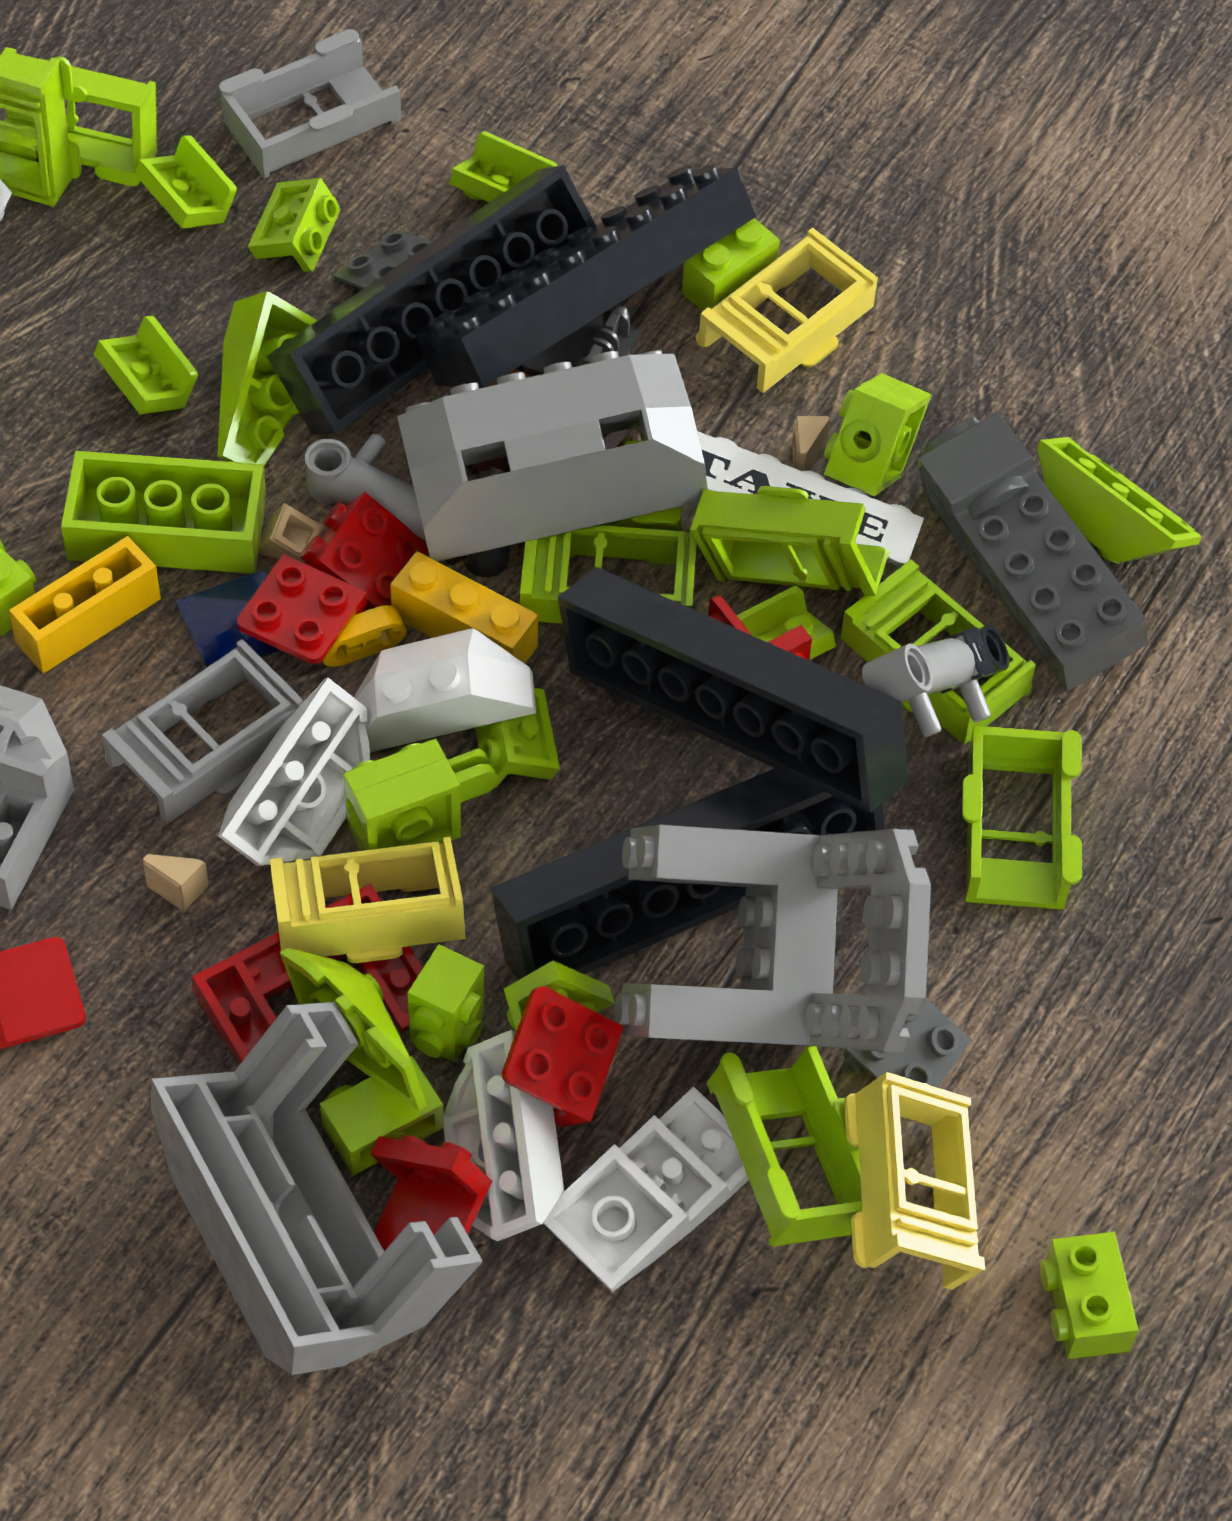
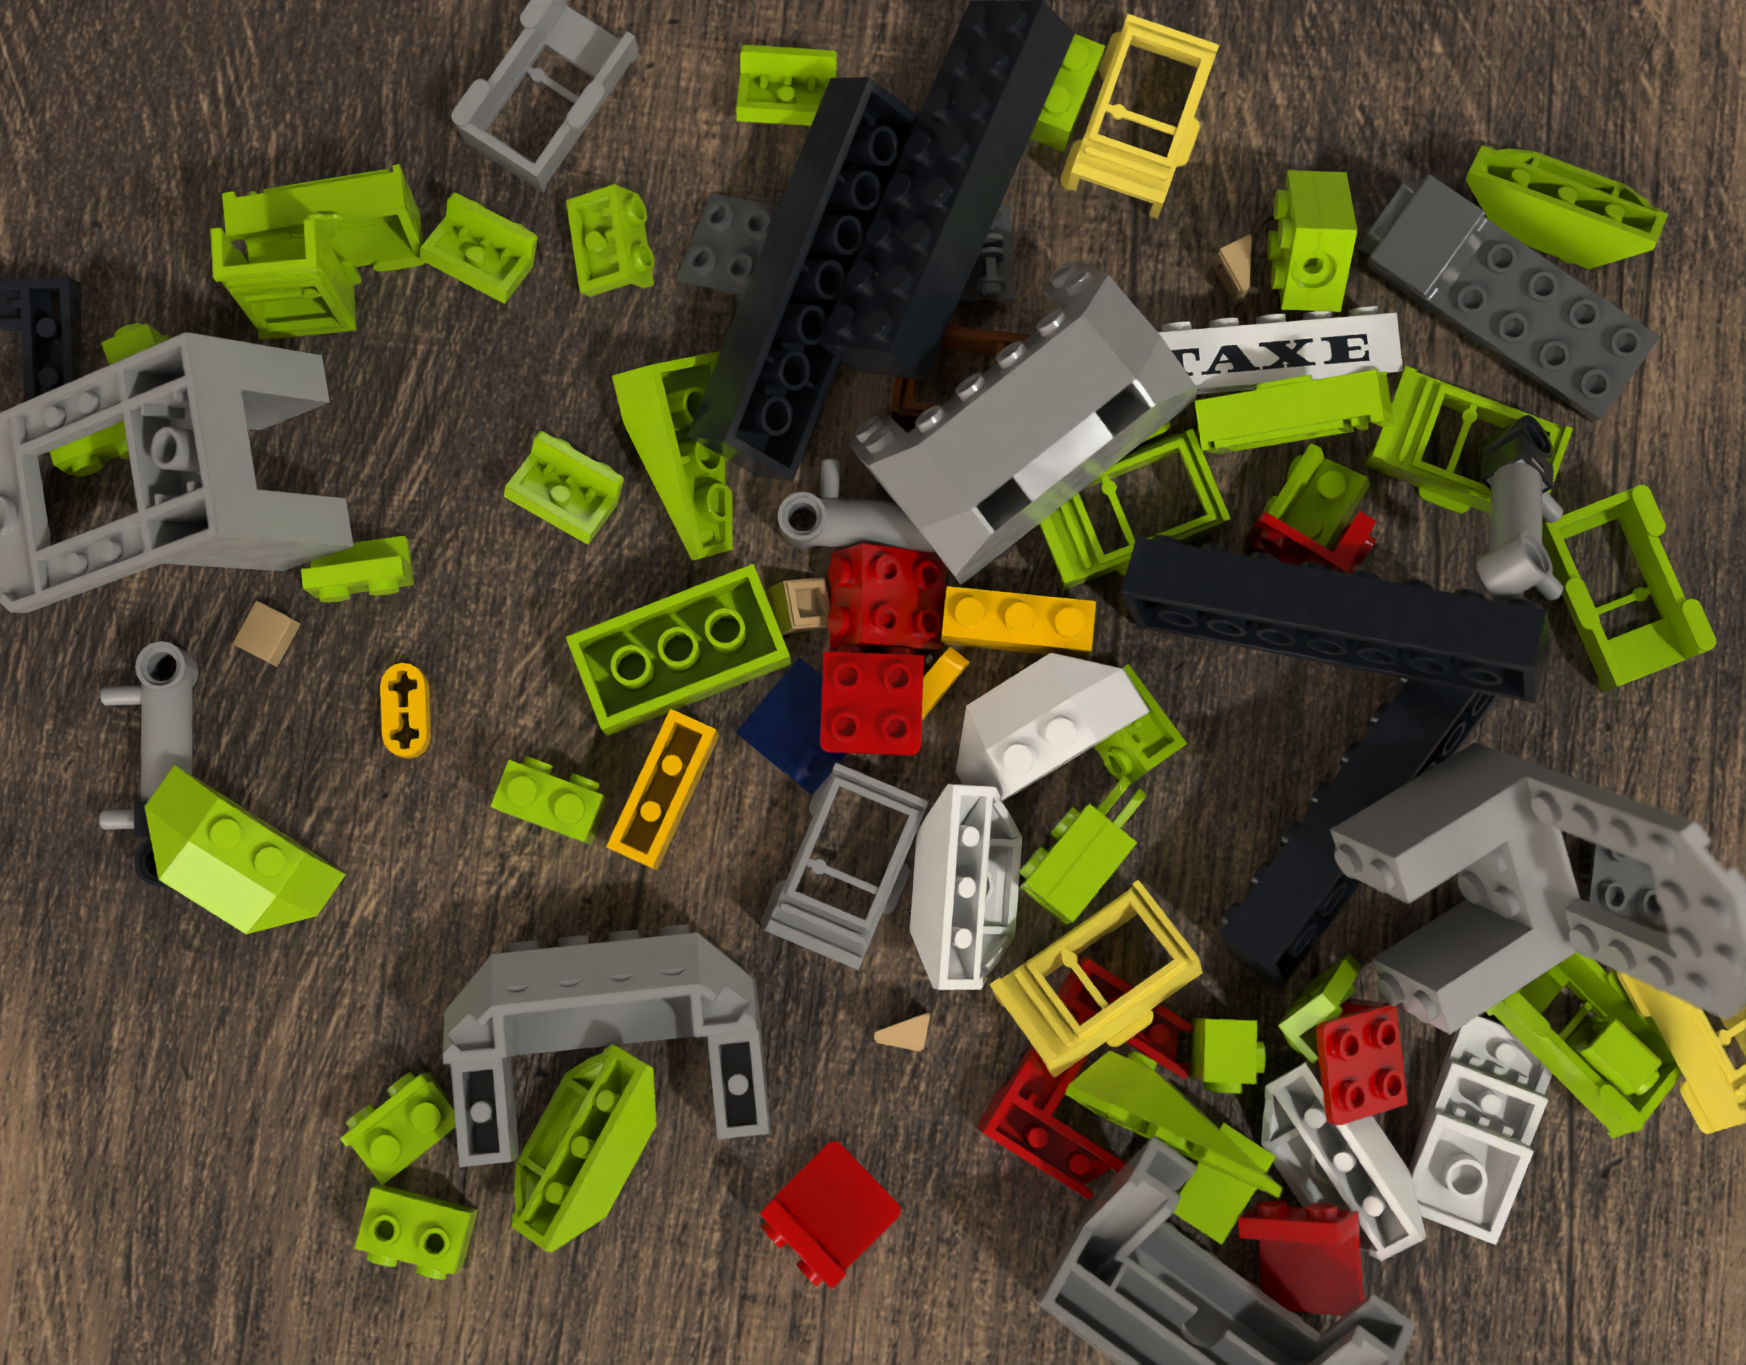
camera: 25 degrees left, 25 degrees up
none -> lime brick [1564,1015,1661,1096]

